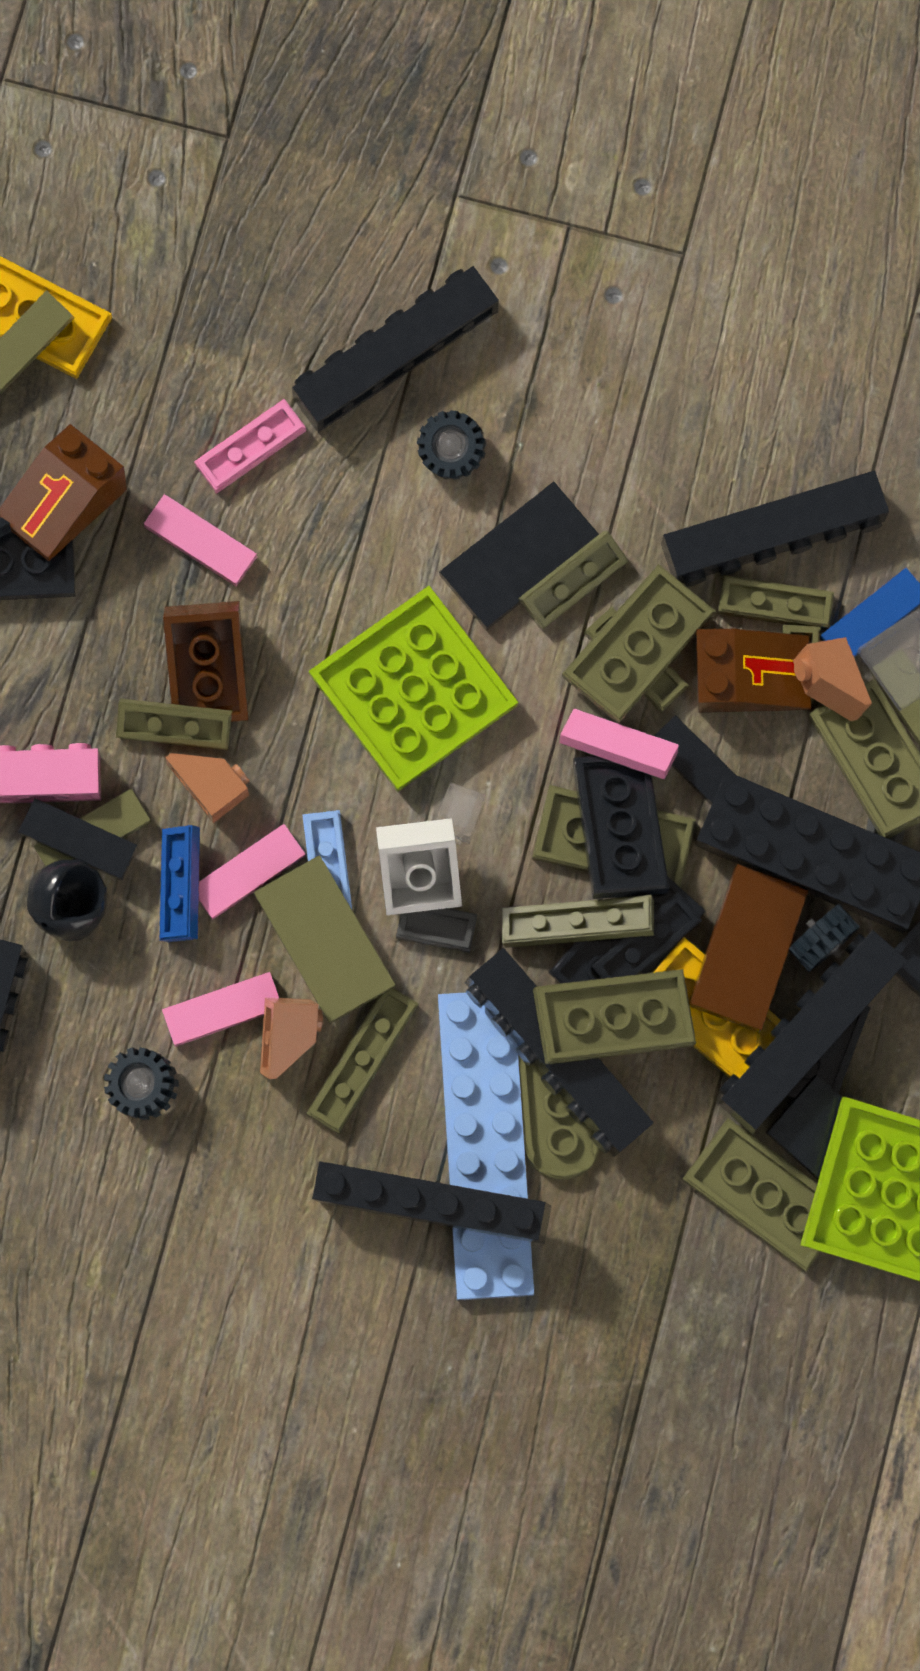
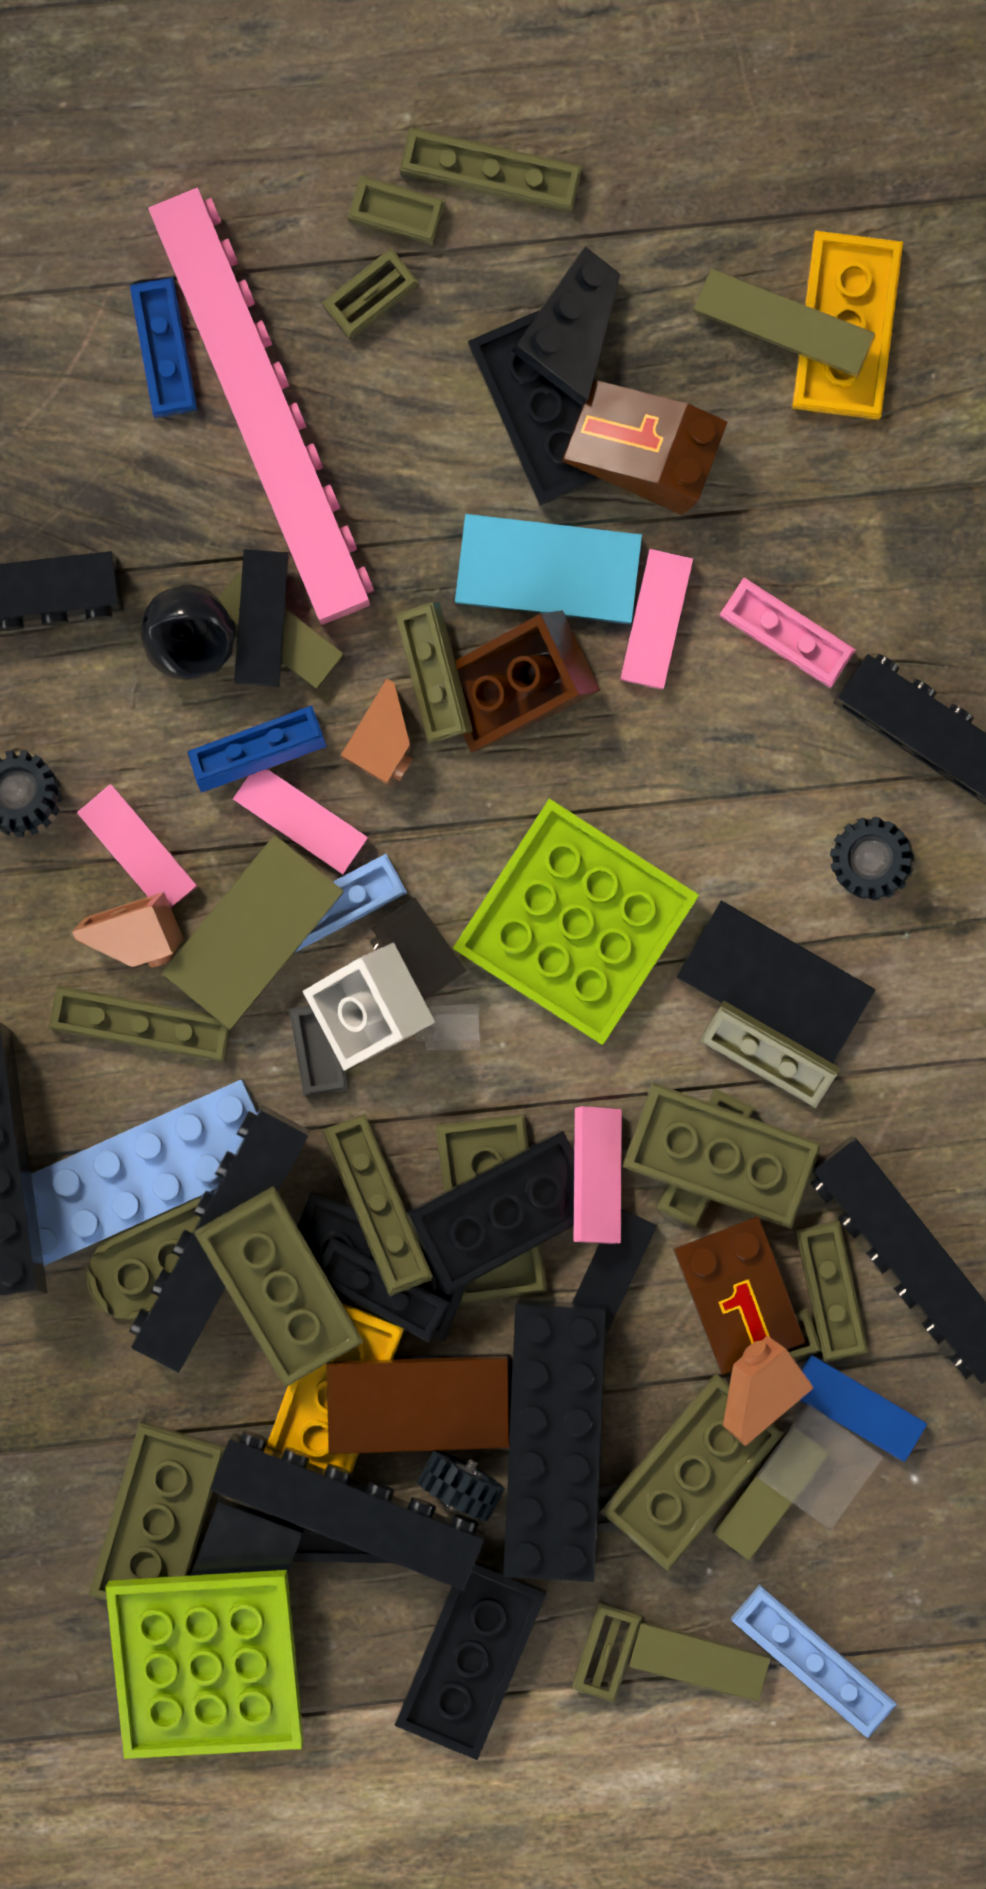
camera: 75 degrees right, 10 degrees up
none -> clear smoke brick [369,897,467,1001]
none -> medium azure tile [455,514,642,625]

